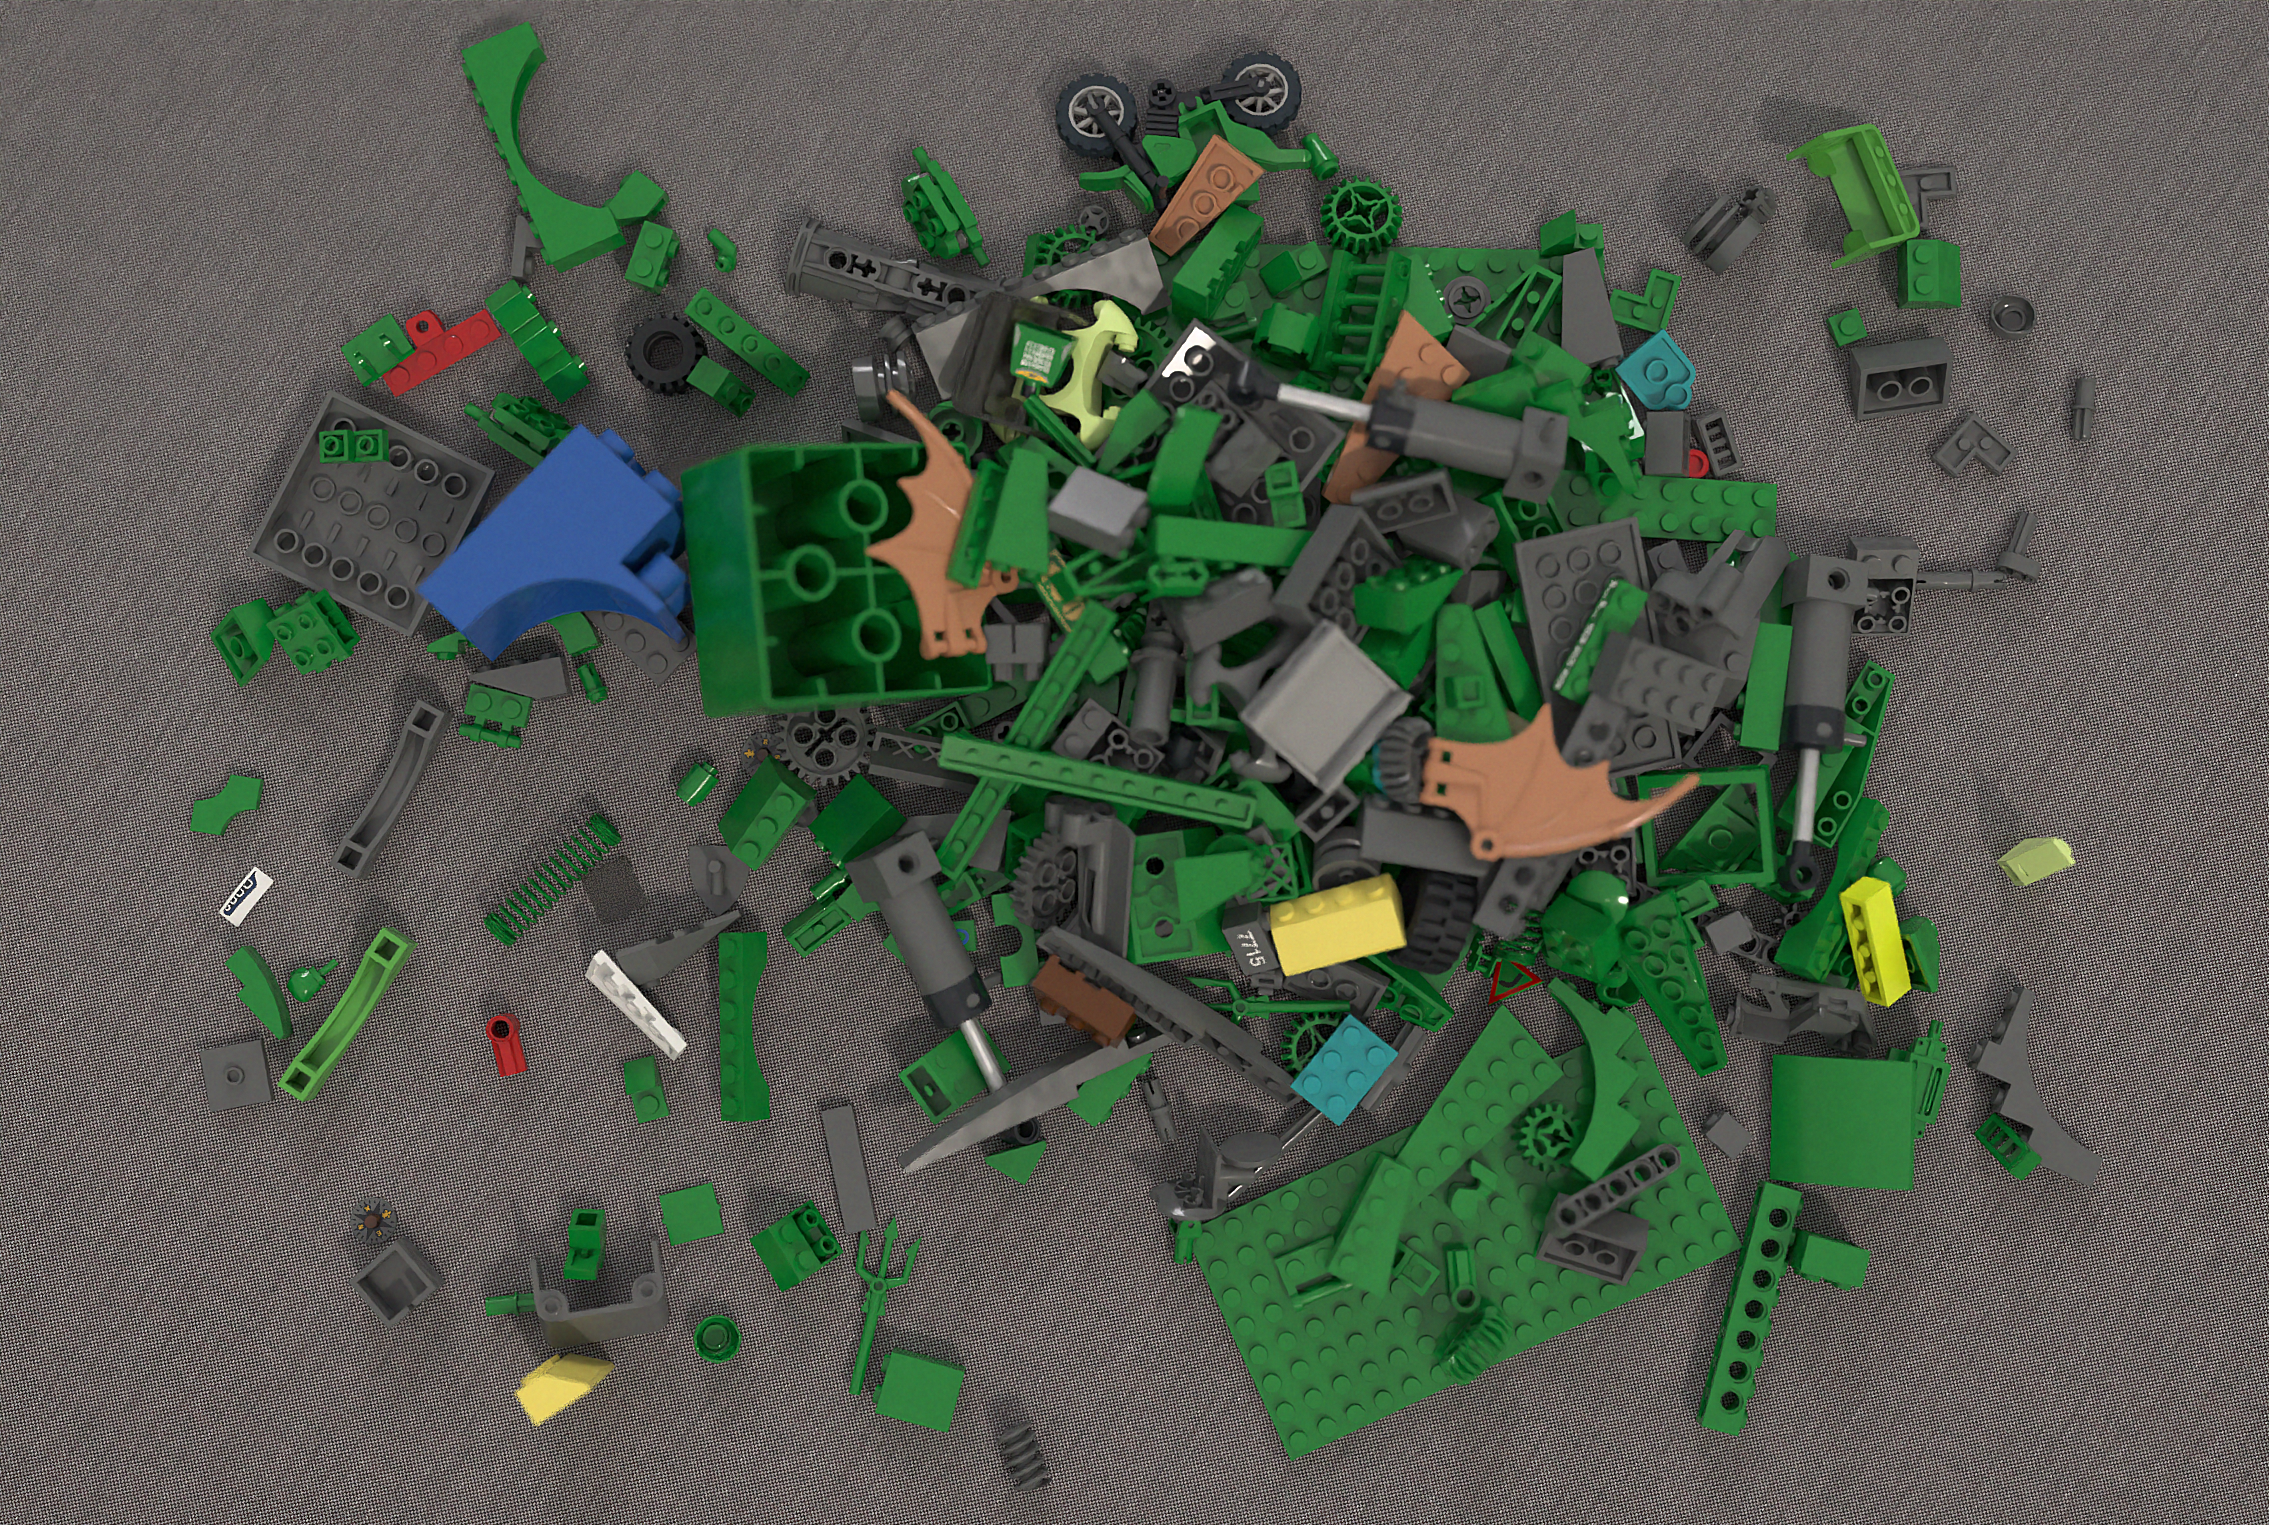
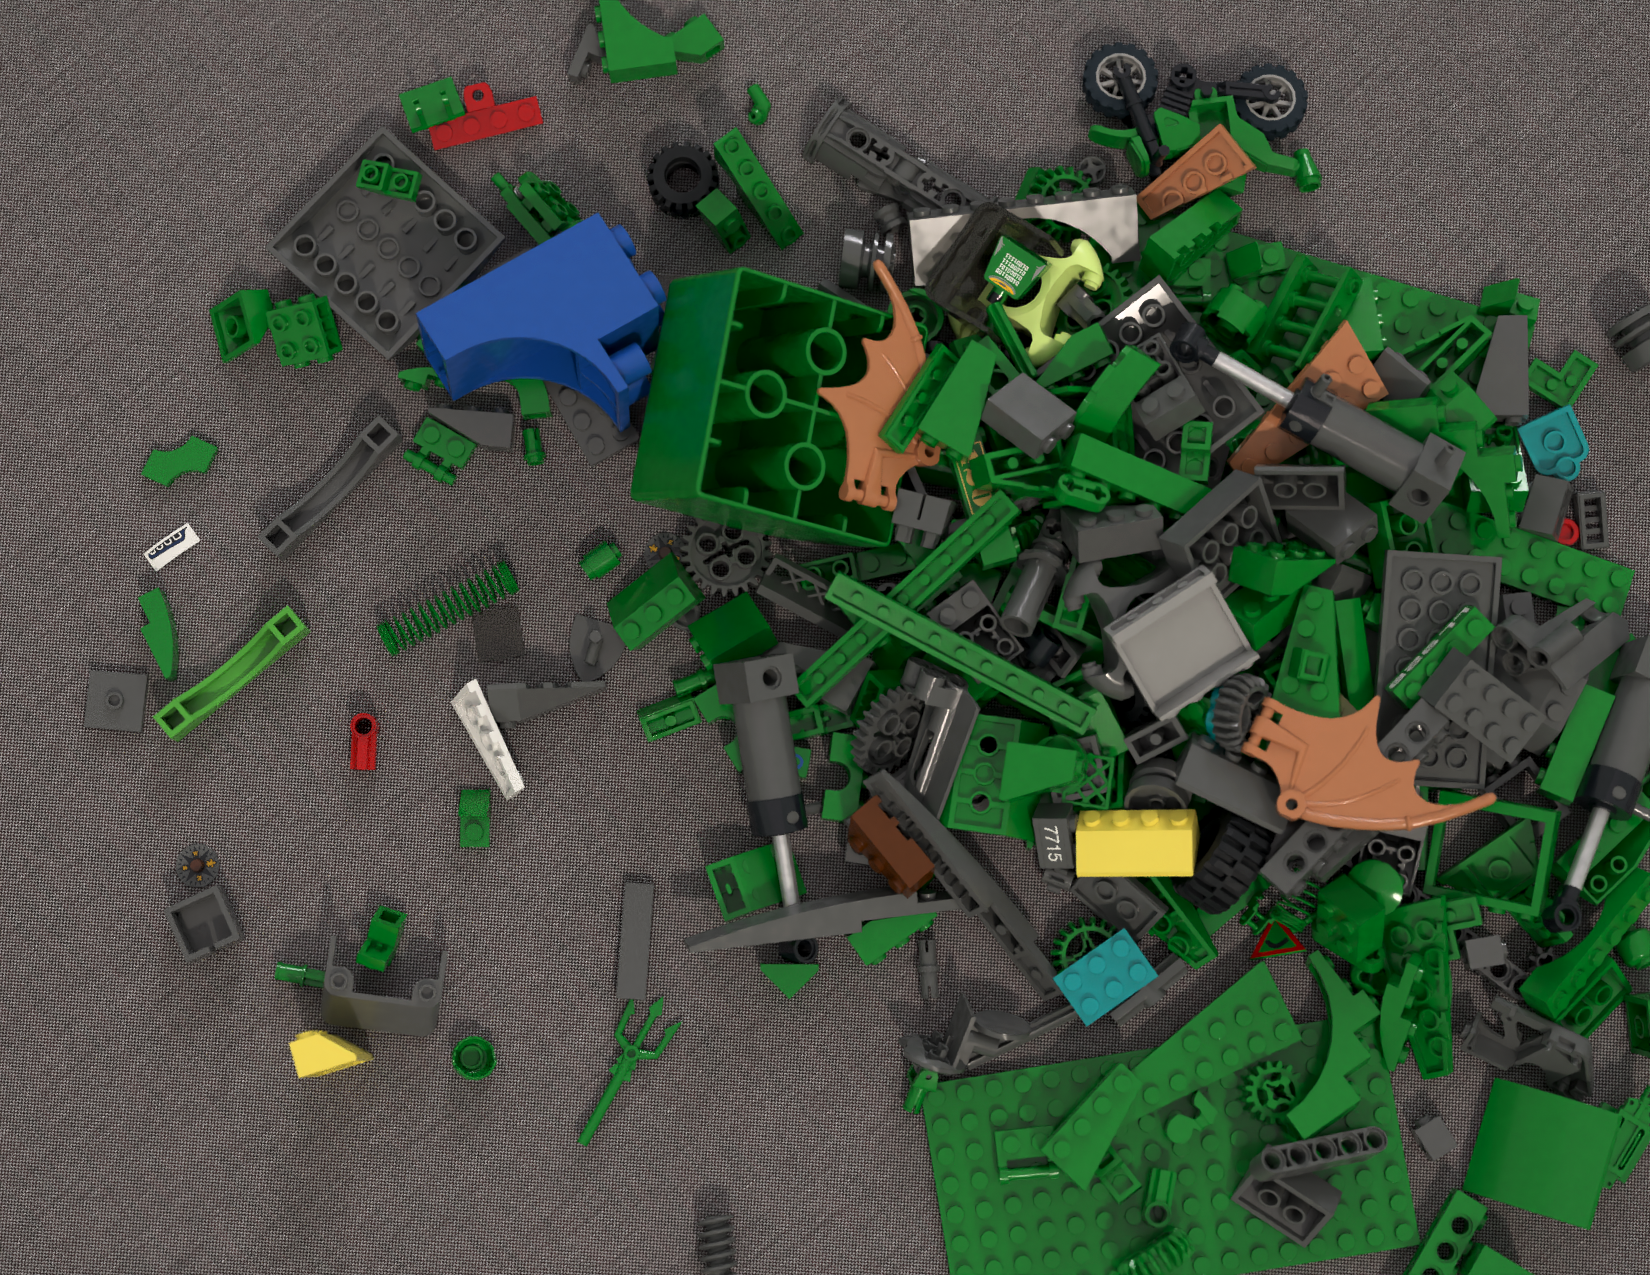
camera: 10 degrees right, 5 degrees down
green piece [287,959,339,1003] -> none
green brick [484,278,590,404] -> none
green brick [624,220,681,296] -> none
green piece [659,1182,725,1246] -> none
green arch [719,932,770,1122] -> none
green slope [749,1200,843,1292] -> none
green brick [872,1347,967,1433] -> none
green piece [901,146,991,269] -> none
green piece [1184,976,1350,1026] -> none
green gear [1320,175,1403,258] -> none
dark grey gear [1443,276,1491,325] -> none
neon yellow brick [1840,876,1912,1007] -> none
none -> green slope [1380,952,1426,1072]

